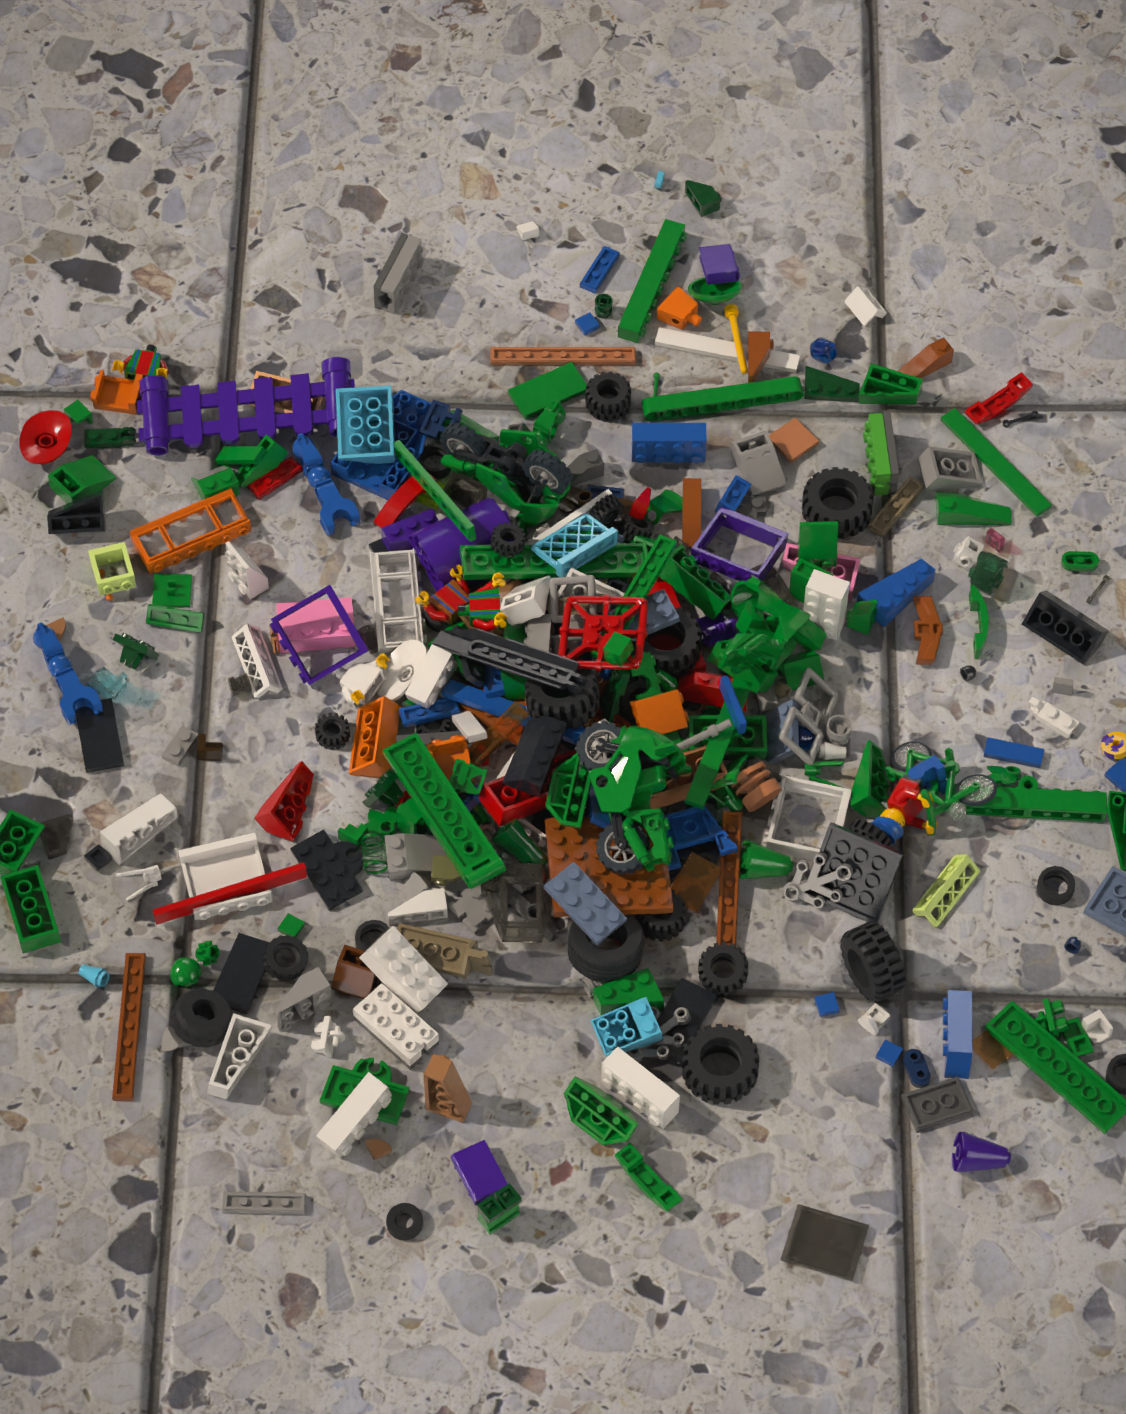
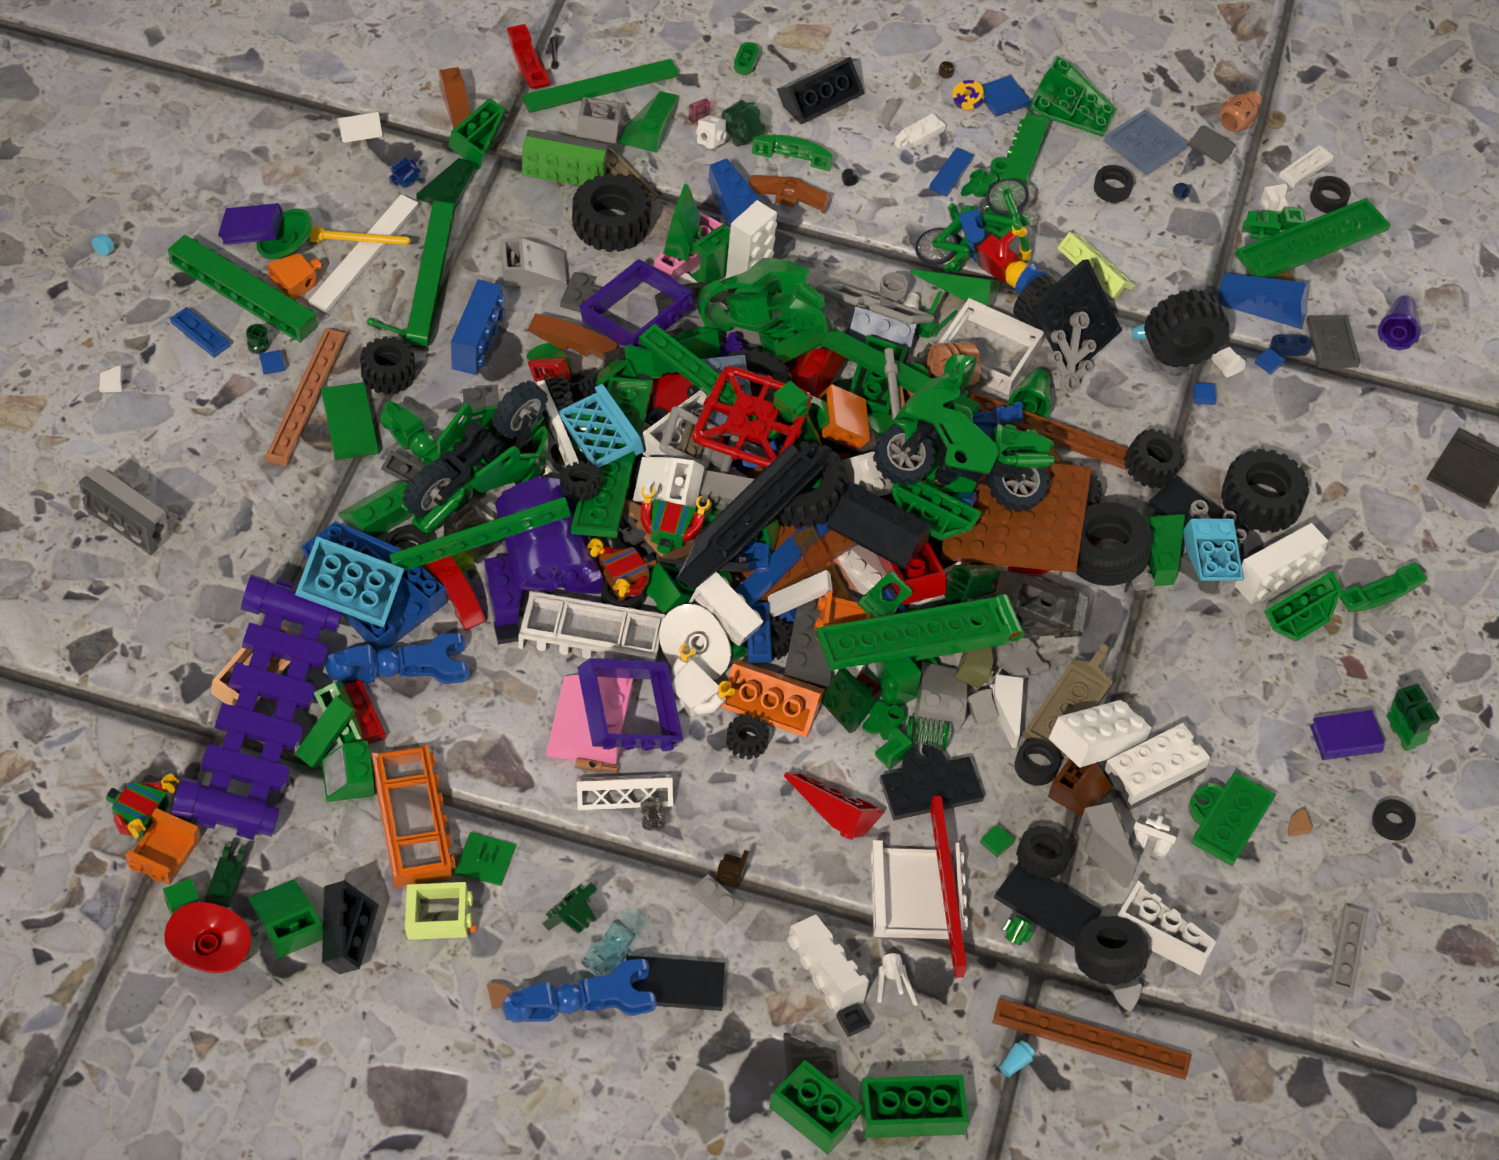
camera: 80 degrees left, 5 degrees down
green plate [146,604,205,632] -> none
green hair [170,957,201,988] -> none
white slope [225,541,269,600] -> none
white brick [316,1072,392,1158] -> none
dark blue plate [419,399,463,440] -> none
medium nougat wedge [424,1054,472,1123] -> none
sand blue plate [544,862,627,945] -> none
dark green slope [685,180,722,217] -> none
blue panel [714,475,752,513] -> none
blue tile [719,675,747,735] -> none
dark orange slope [747,331,774,383] -> none
nougat tile [768,418,819,463] -> none

